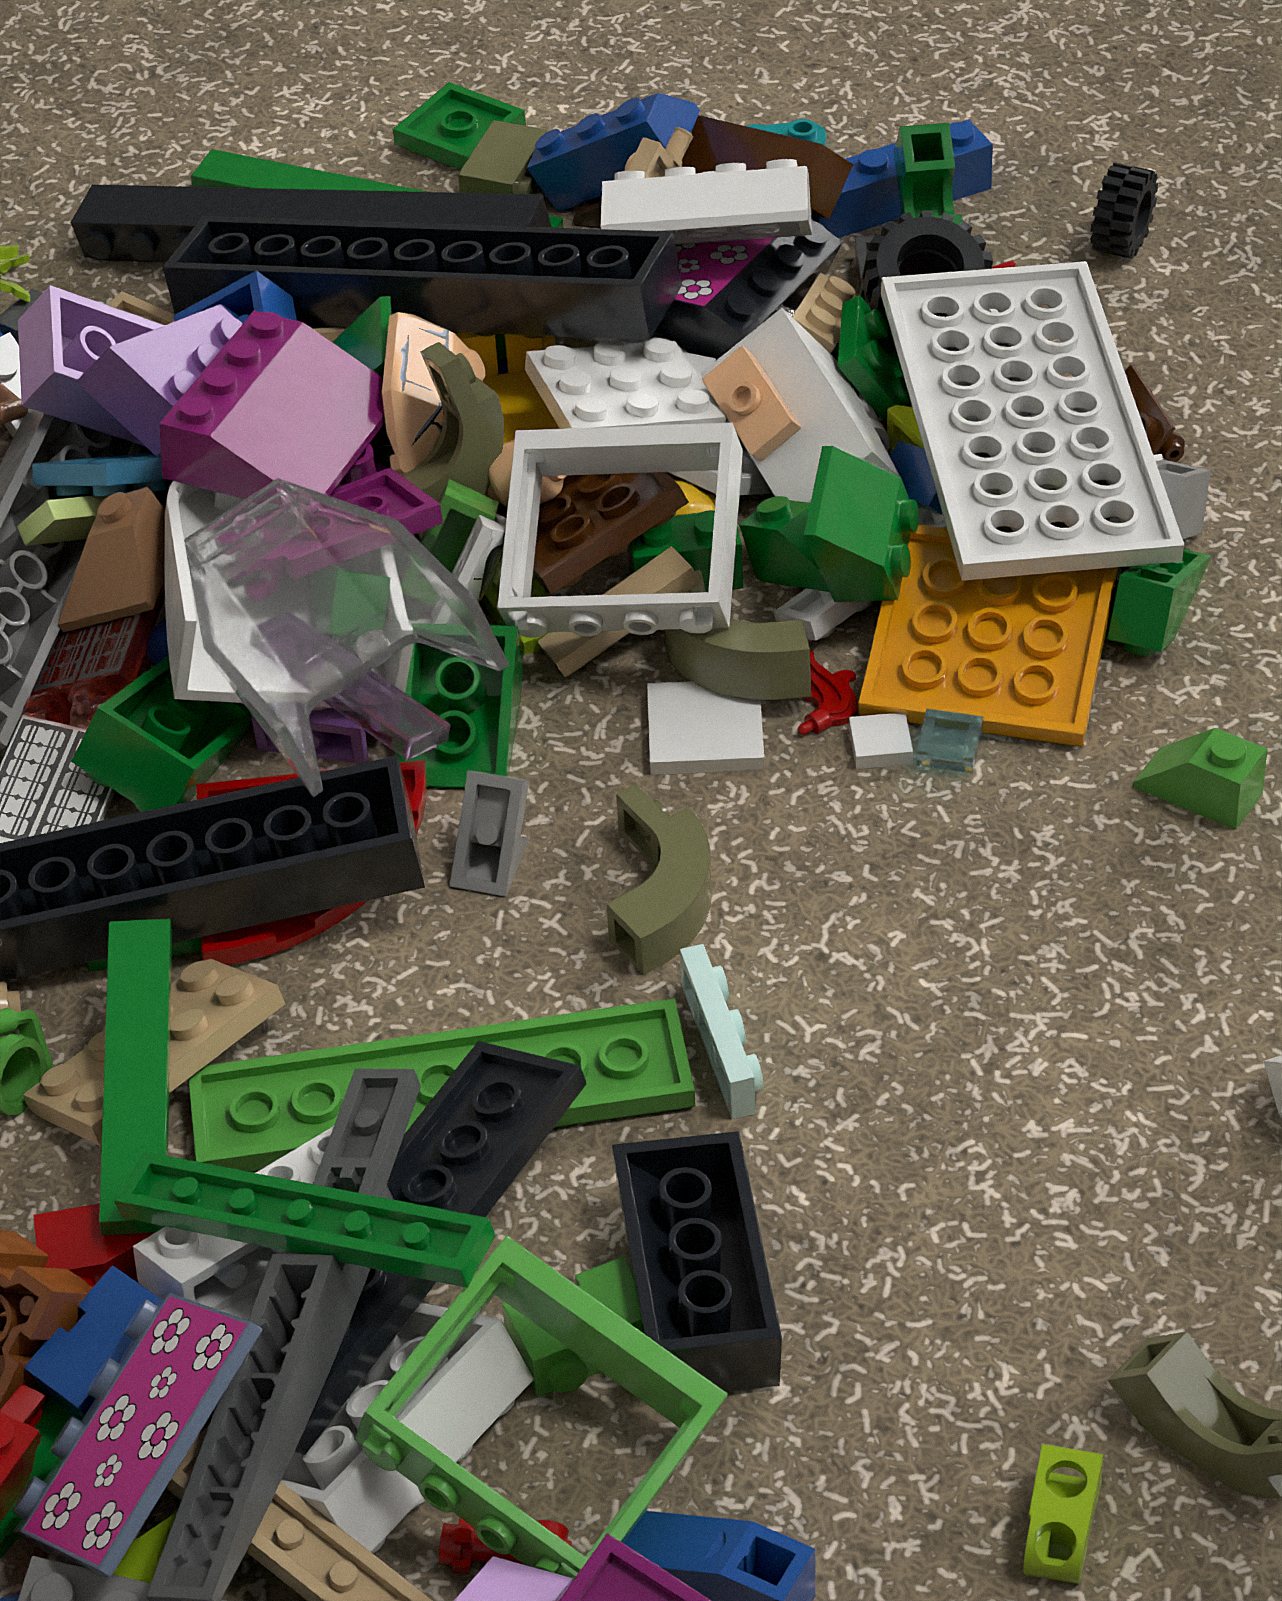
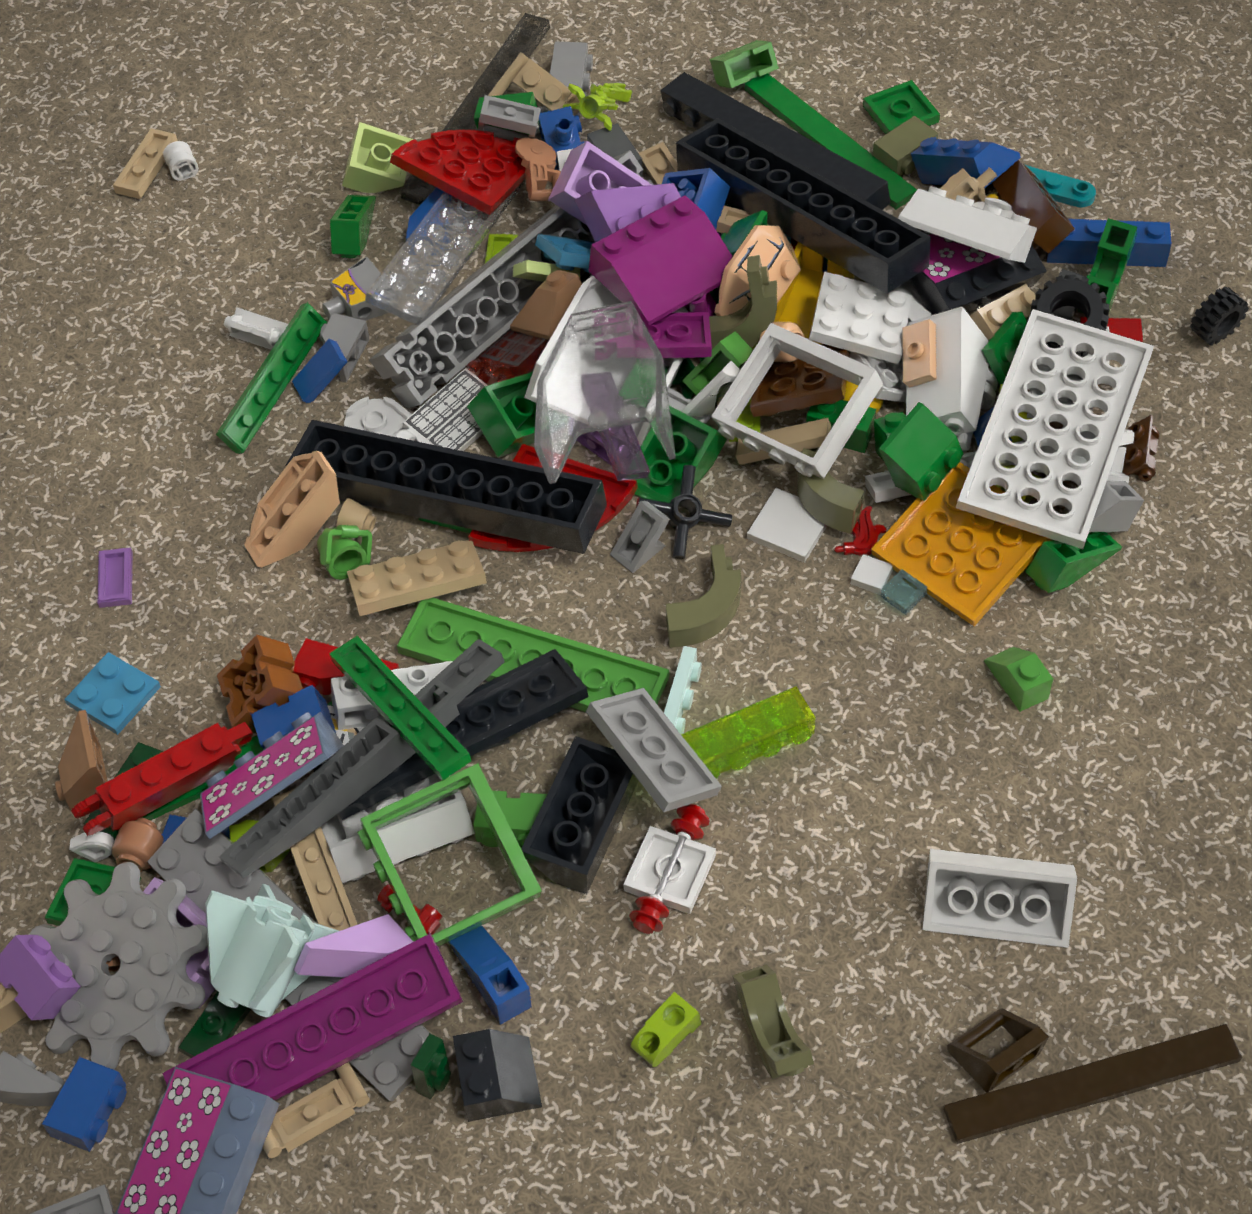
camera: 30 degrees right, 10 degrees up
green tile [99,919,172,1235] -> none
none -> light grey plate [586,688,722,813]
none -> white plate [623,804,716,934]
none -> black bar [636,465,732,559]
none -> clear neon green brick [681,686,816,779]
none -> bright green brick [710,40,779,88]

